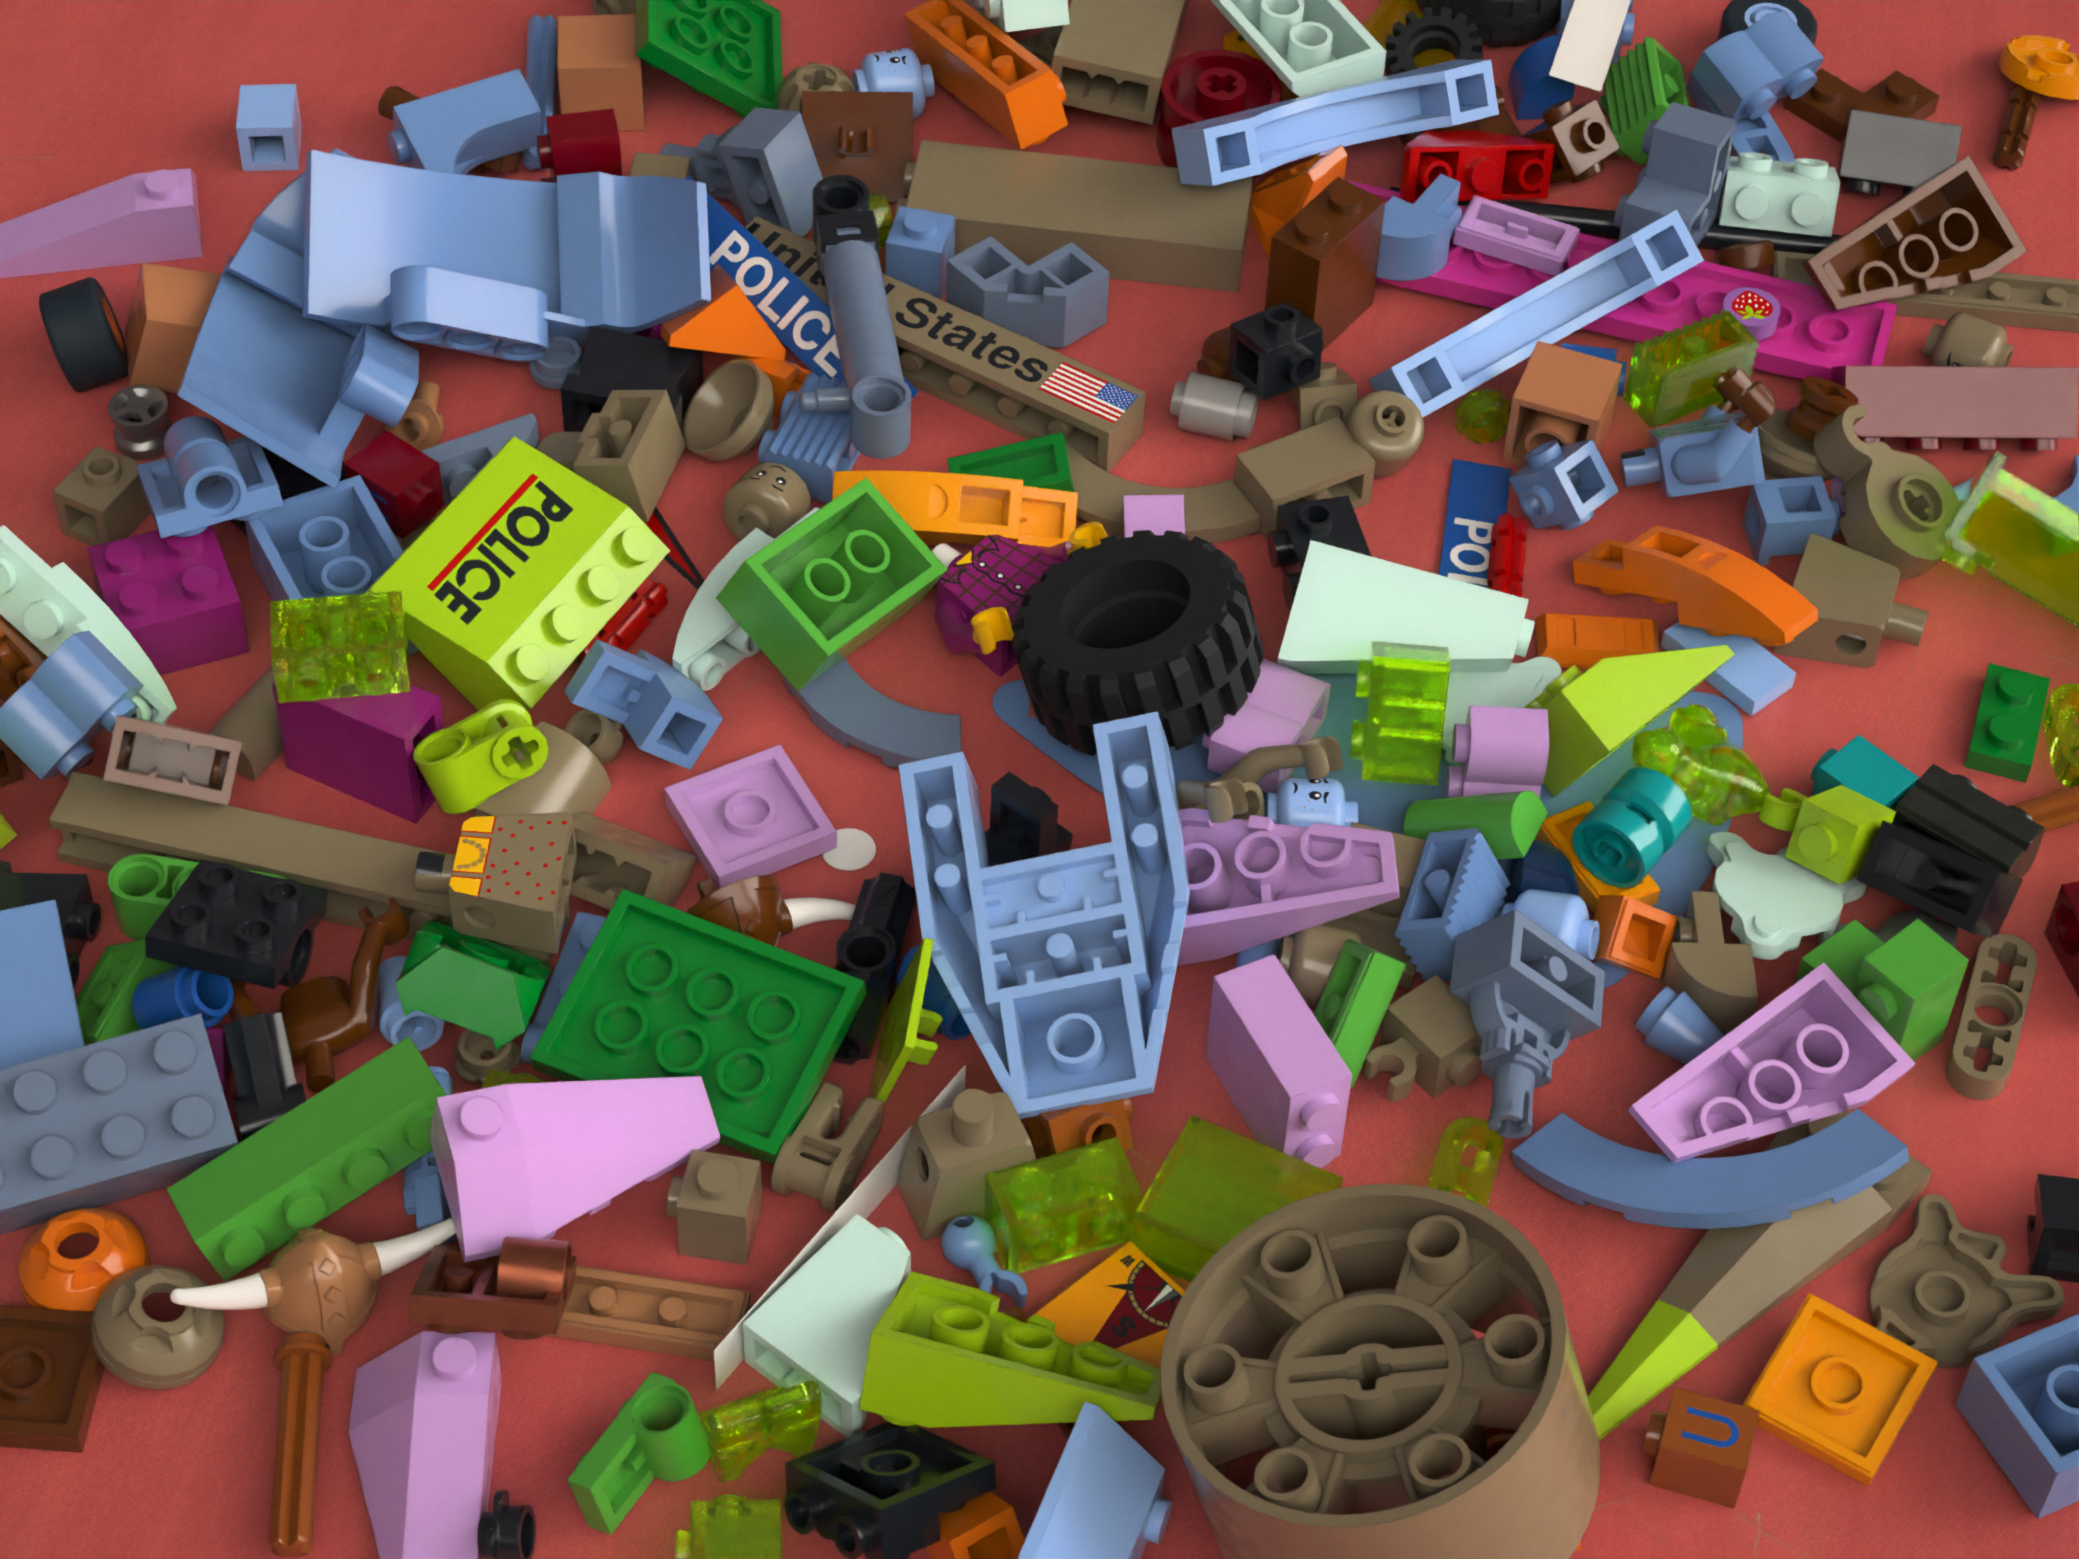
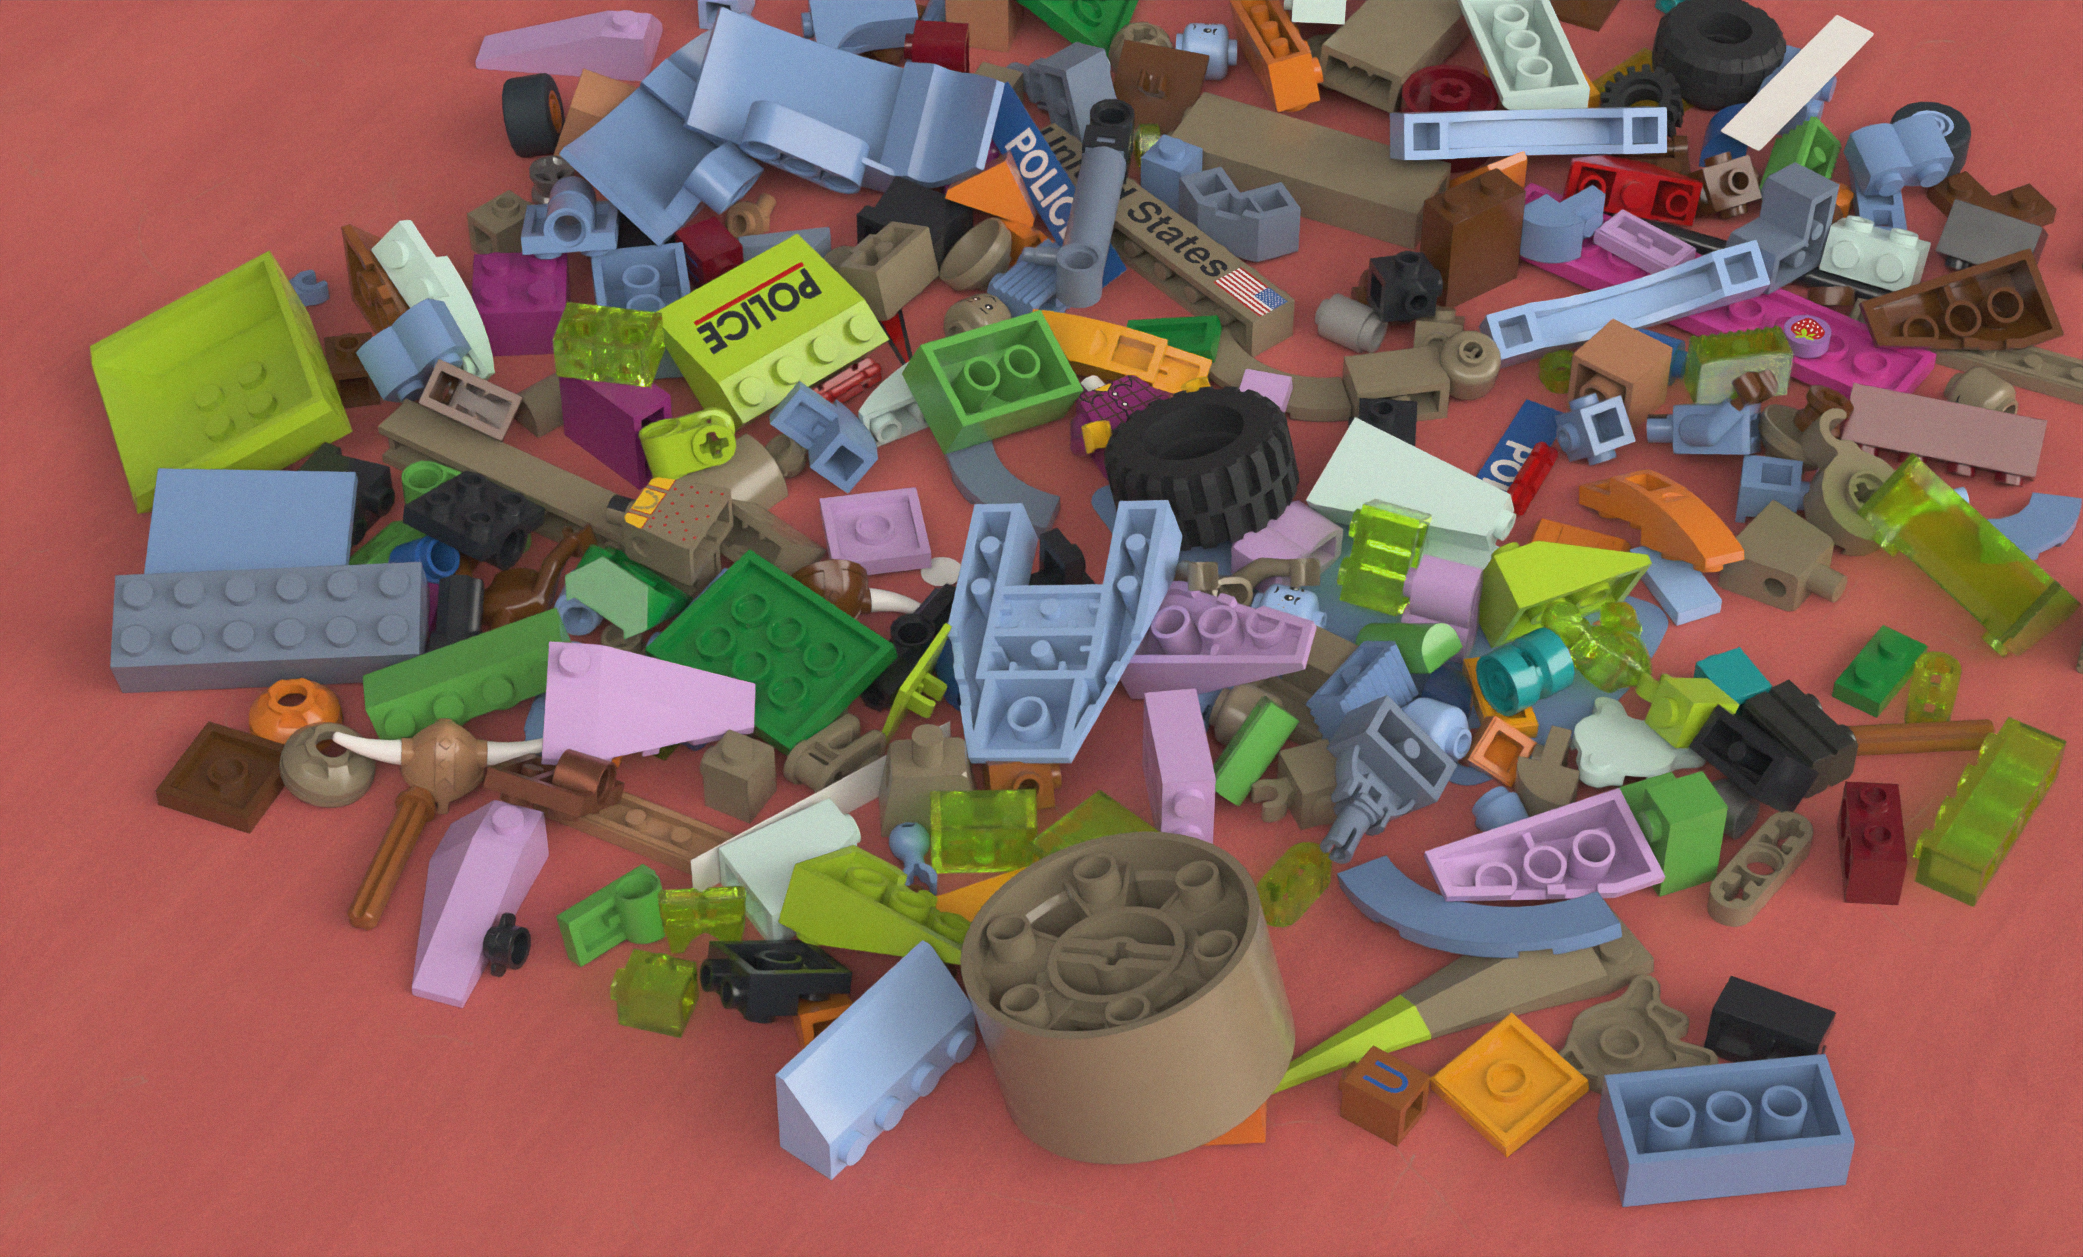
camera: 20 degrees right, 5 degrees down
sand blue plate [529,336,584,390] -> none

